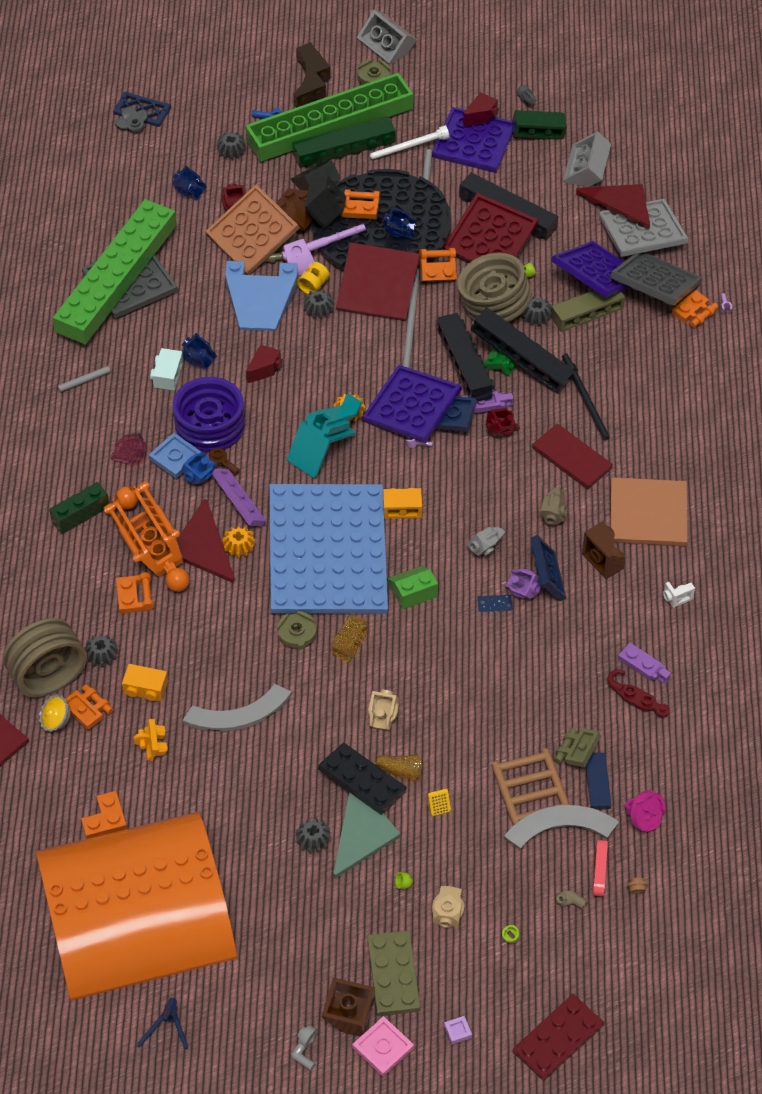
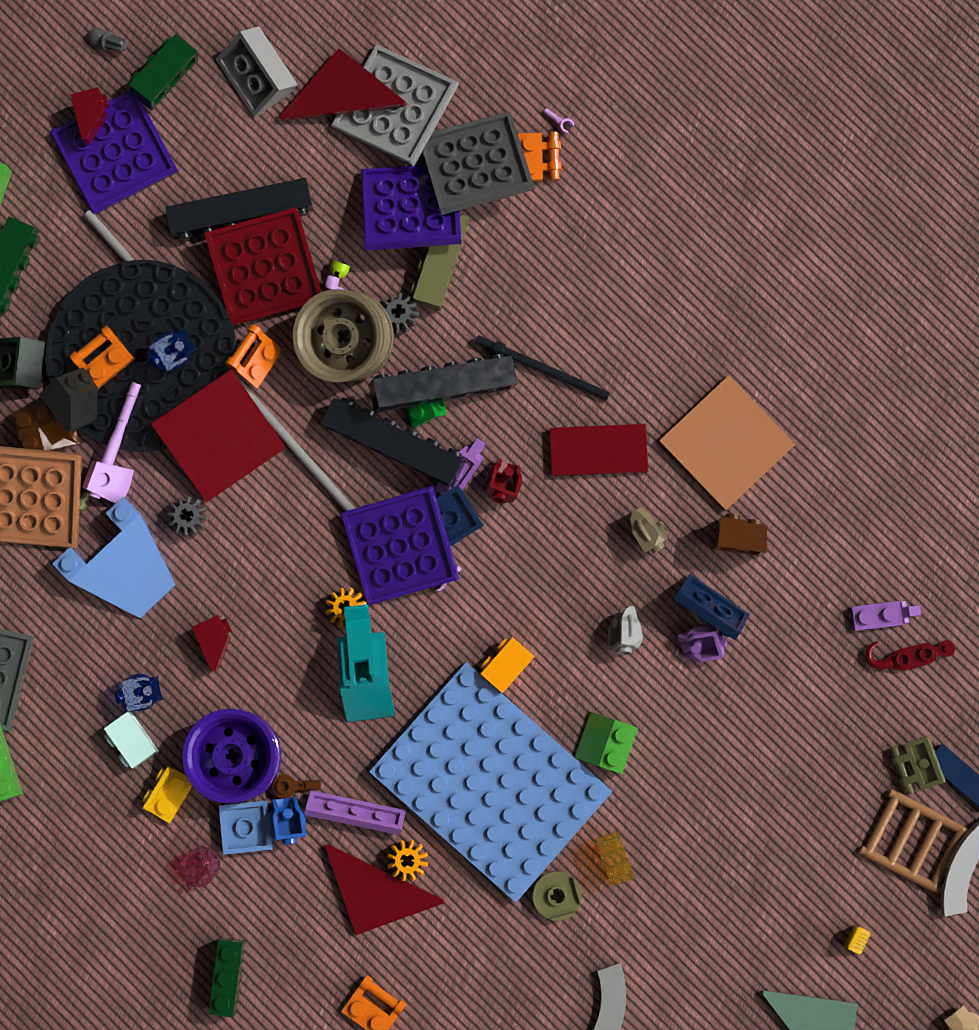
camera: 45 degrees left, 30 degrees up
light grey bar [58,366,111,392] -> none
orange piece [103,481,190,592] -> none
yellow wheel [297,262,330,295] -> none
black plate [318,742,407,815] -> none
tan hand [368,689,399,730] -> none
white piece [370,125,450,159] -> none
clear yellow piece [376,753,422,781] -> none
dark blue sticker [477,595,513,612] -> none
white bracket [663,582,695,608] -> none
none -> yellow bracket [142,766,193,823]

